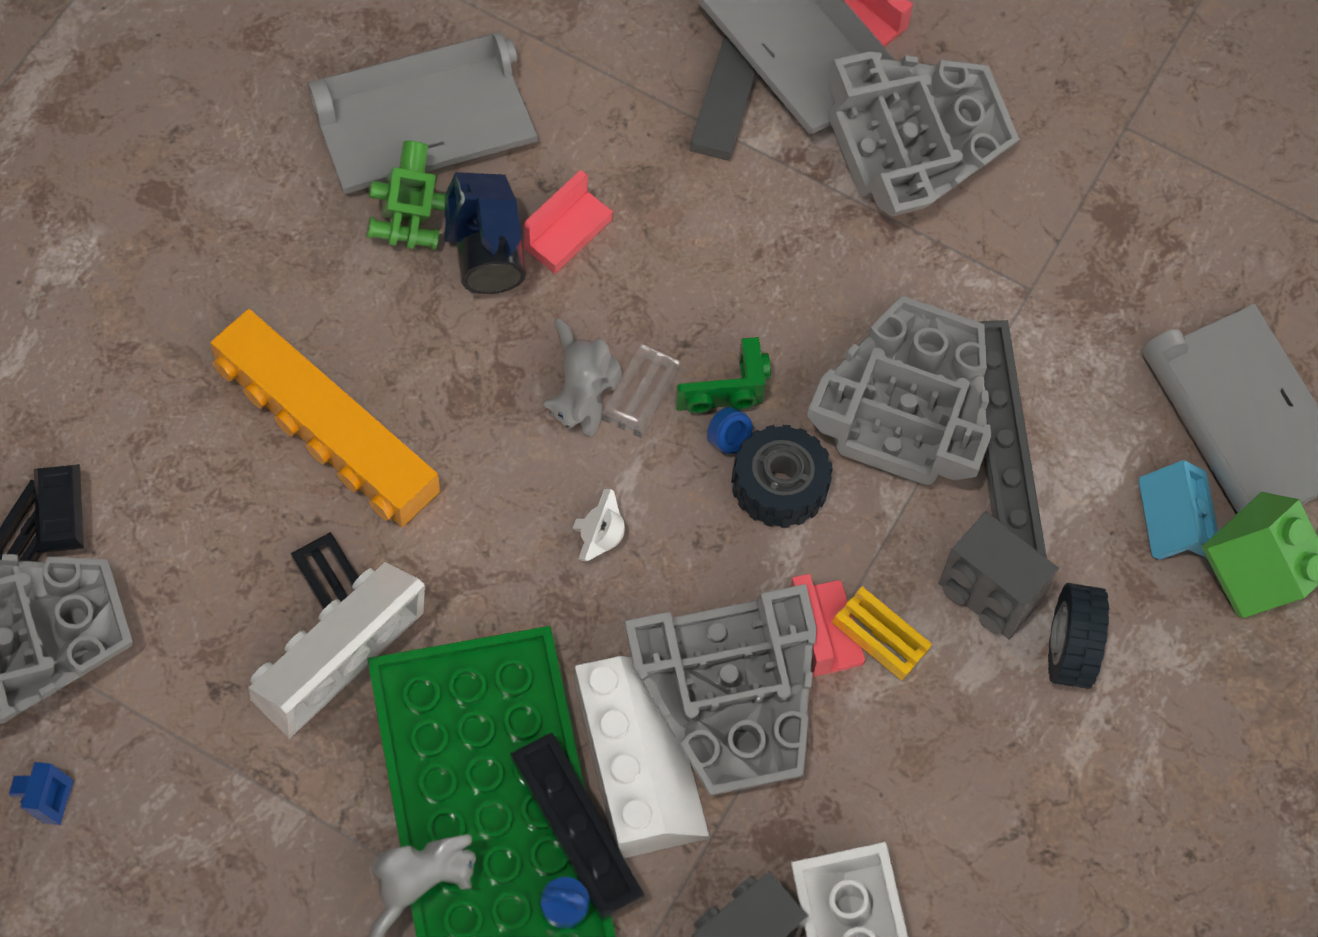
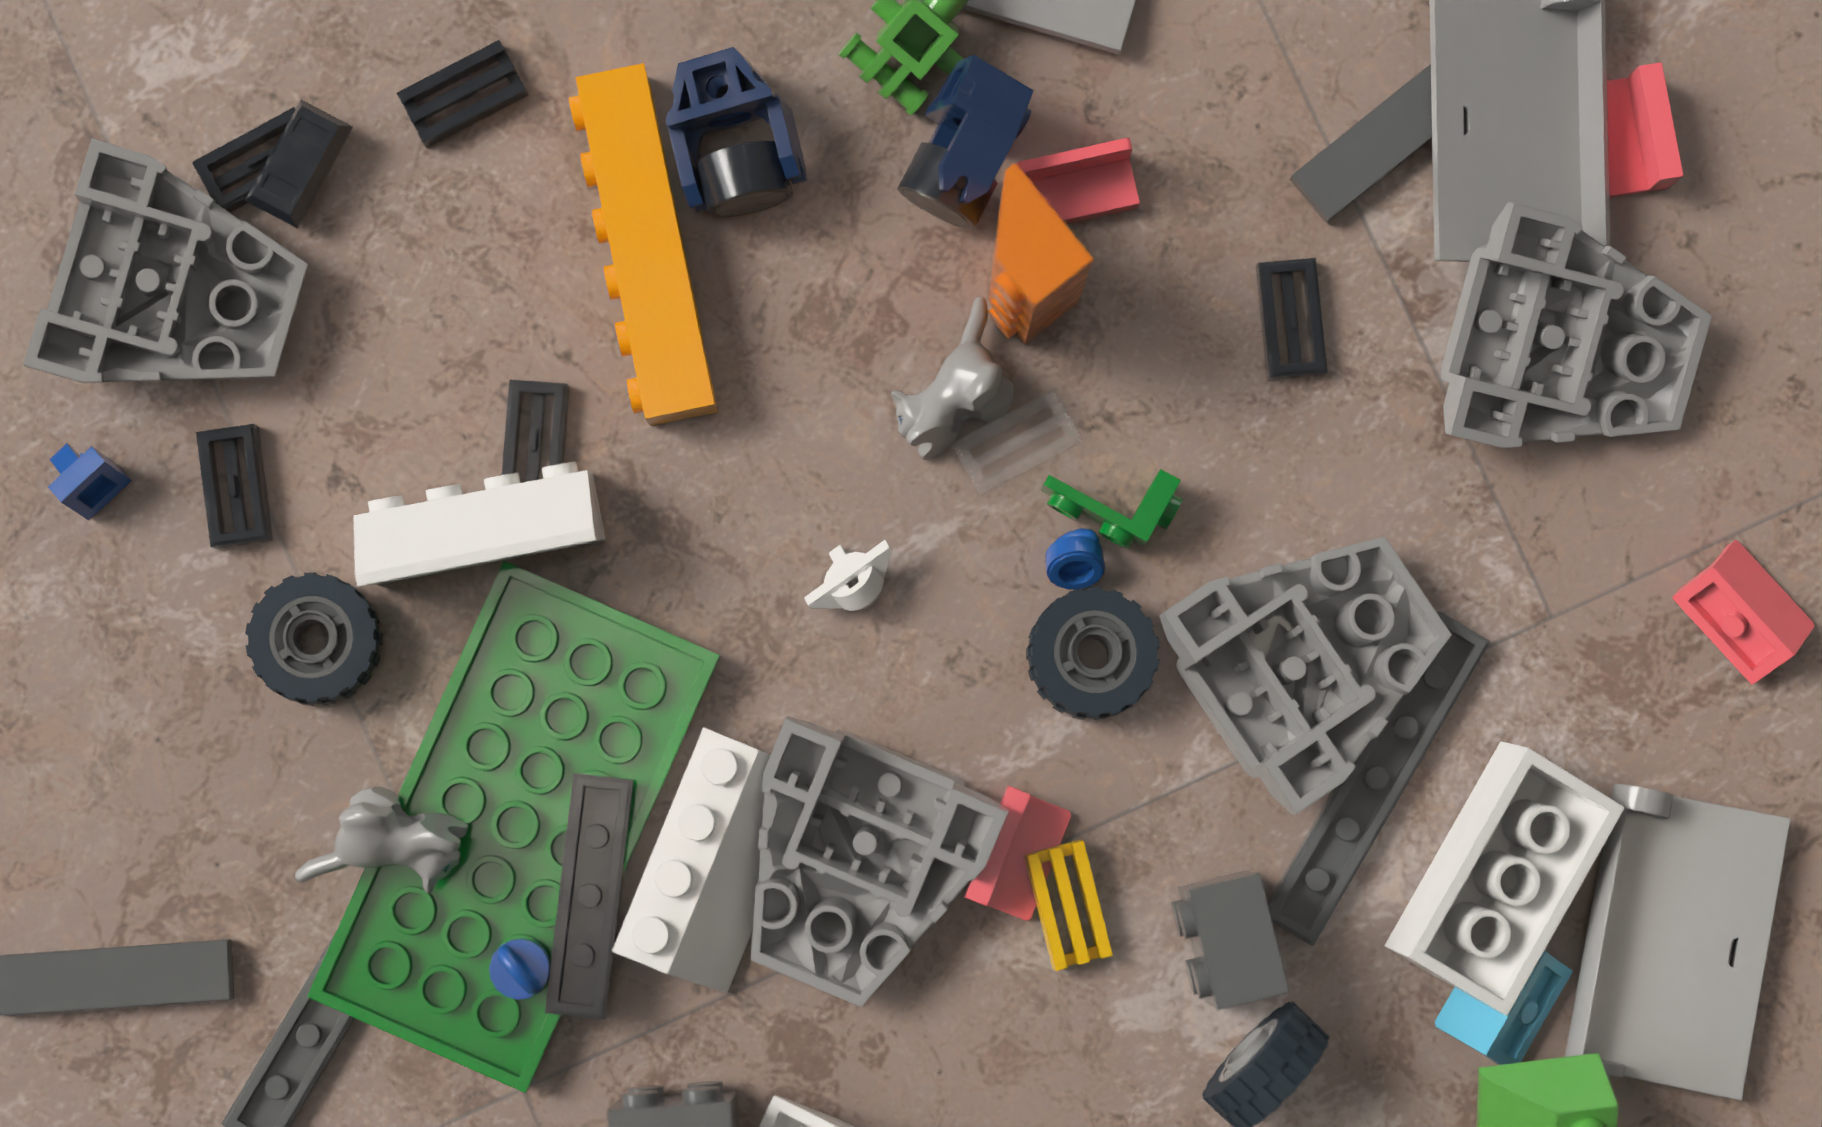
camera: 40 degrees right, 20 degrees up
none -> black tile [196,424,273,549]
none -> black wheel [245,572,383,706]
none -> black tile [397,40,529,148]
none -> dark blue piece [665,47,807,217]
none -> orange slope [988,163,1093,345]
none -> black tile [1256,258,1328,381]
none -> white slope [1384,741,1625,1016]
none -> coral panel [1672,540,1814,685]

